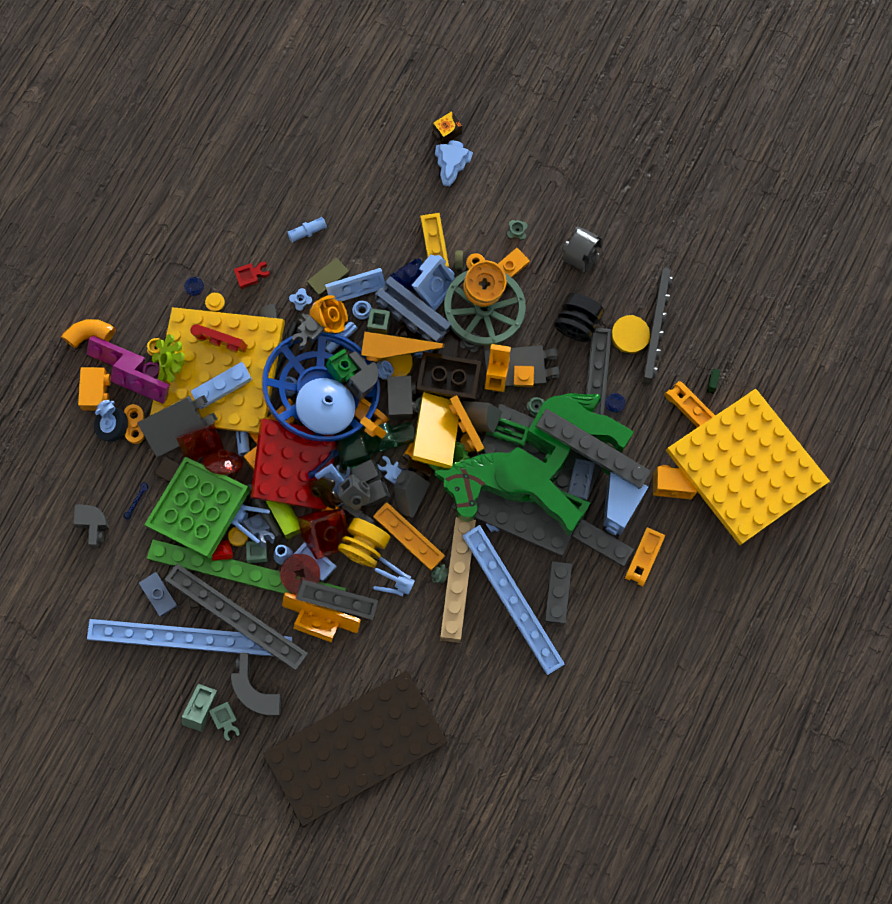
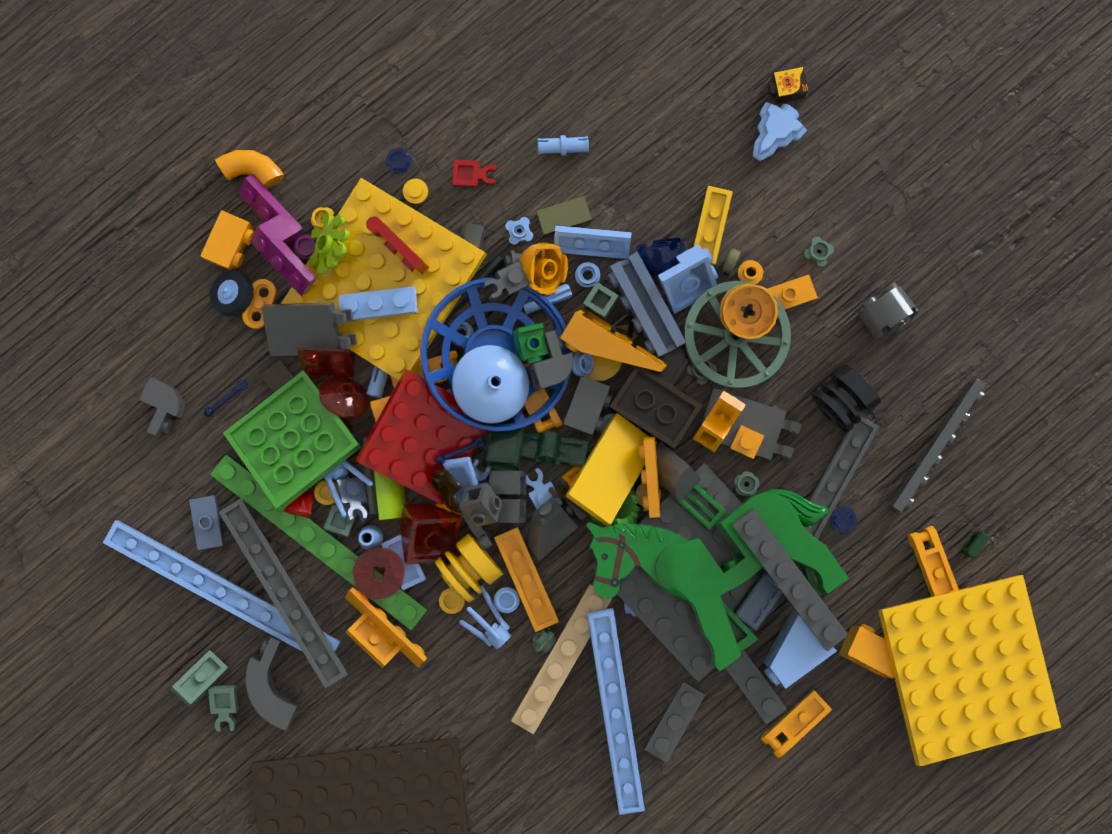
camera: 30 degrees right, 10 degrees up
light blue plate [95,400,116,418] -> none
dark grey plate [295,579,379,620] -> none
light orange plate [360,416,387,439] -> none
yellow tile [611,315,650,354] -> none
none -> yellow plate [439,588,465,614]
none -> light blue plate [494,587,520,613]

